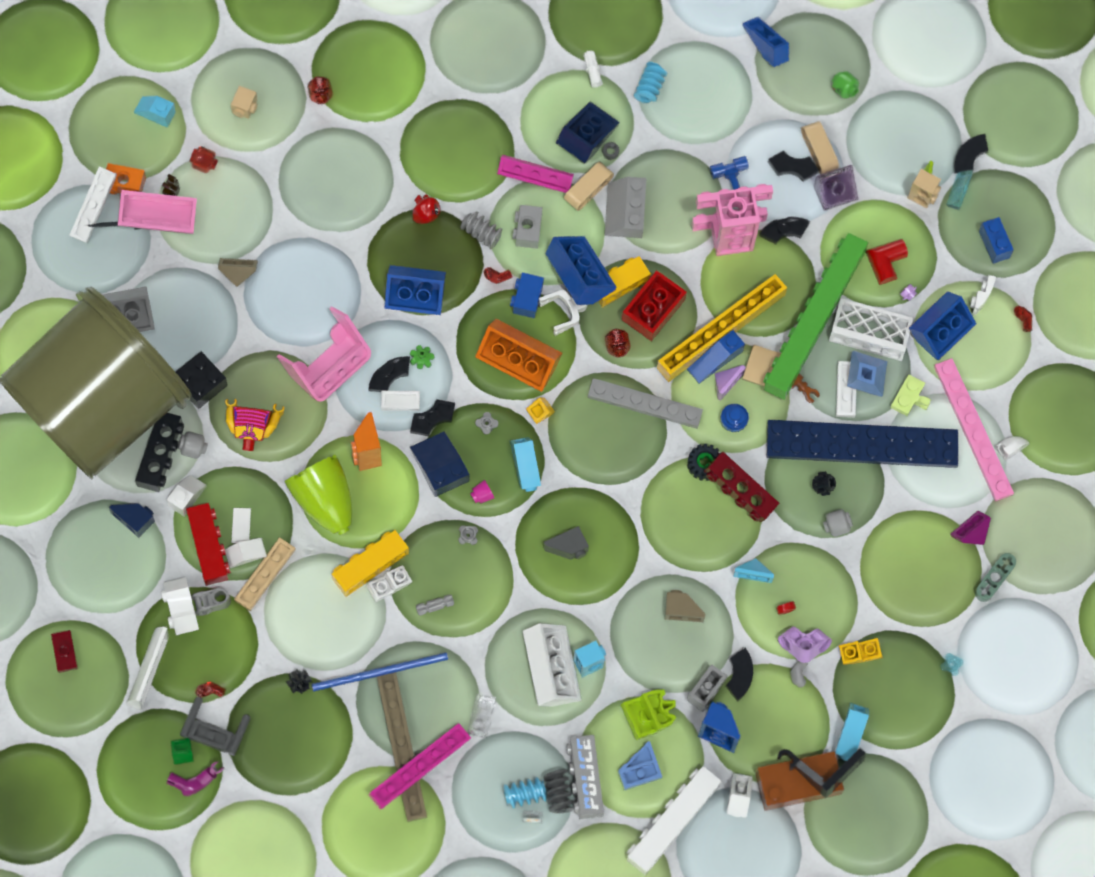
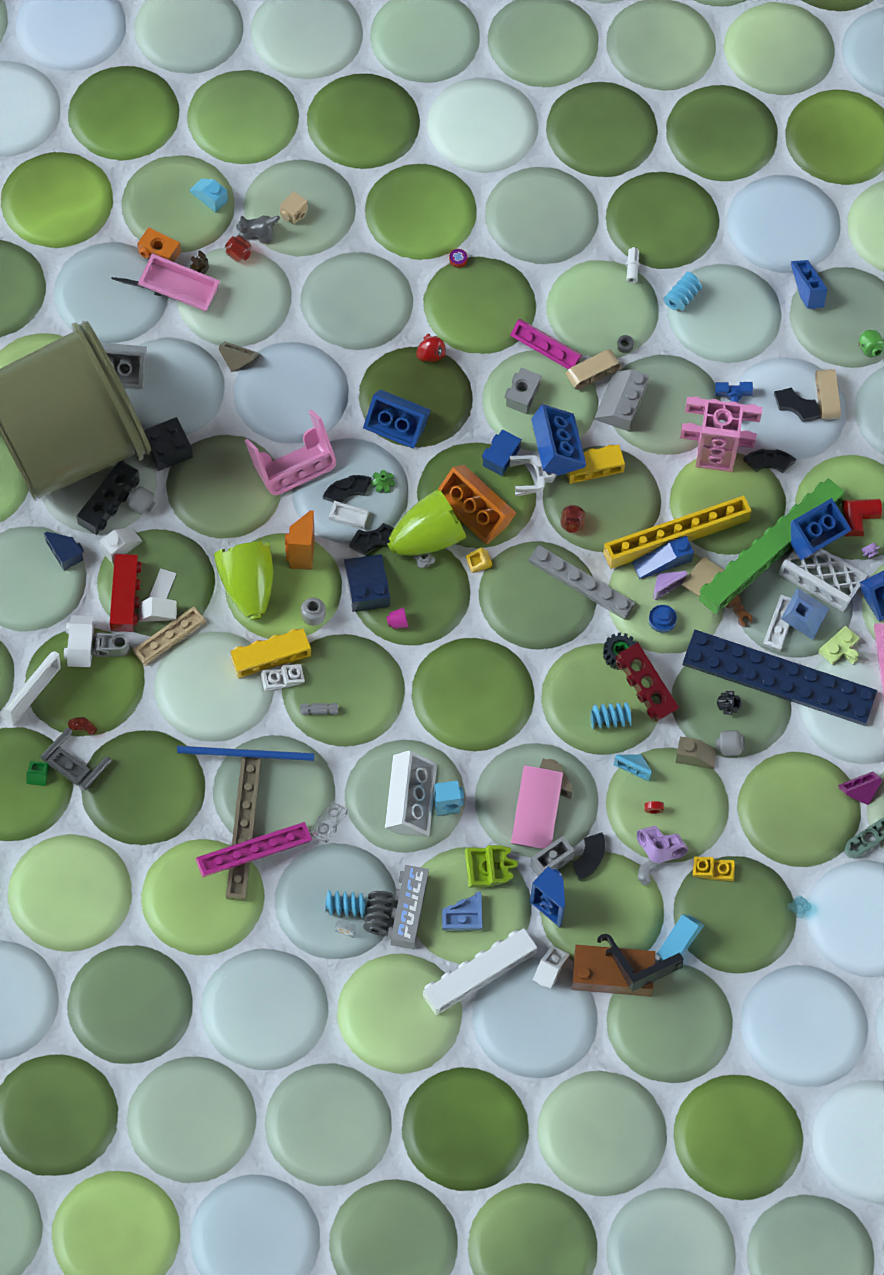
camera: 20 degrees right, 5 degrees down
white tile [69,167,118,243] -> none
magenta arm [166,761,225,796] -> none
torso [225,399,285,451] -> none
black gear [286,669,312,694] -> none
clear red head [307,76,333,104] -> none
light grey plate [458,526,478,545] -> none
light grey piece [460,211,502,250] -> none
clear red arm [484,267,512,284] -> none
medium azure slope [510,437,541,492] -> none
dark grey slope [543,526,589,560] -> none
dark blue slope [556,101,620,164] -> none
red brick [621,270,687,342] -> none
clear purple slope [814,165,859,211] -> none
none -> dark grey animal [236,215,280,244]
none -> light grey head [301,597,326,626]
none -> lime cylinder [387,489,467,556]
none -> tile [449,249,467,268]
none -> bright pink slope [511,765,563,849]
none -> medium azure piece [591,702,631,729]
none -> dark tan slope [675,736,717,769]
none -> blue slope [791,498,851,560]

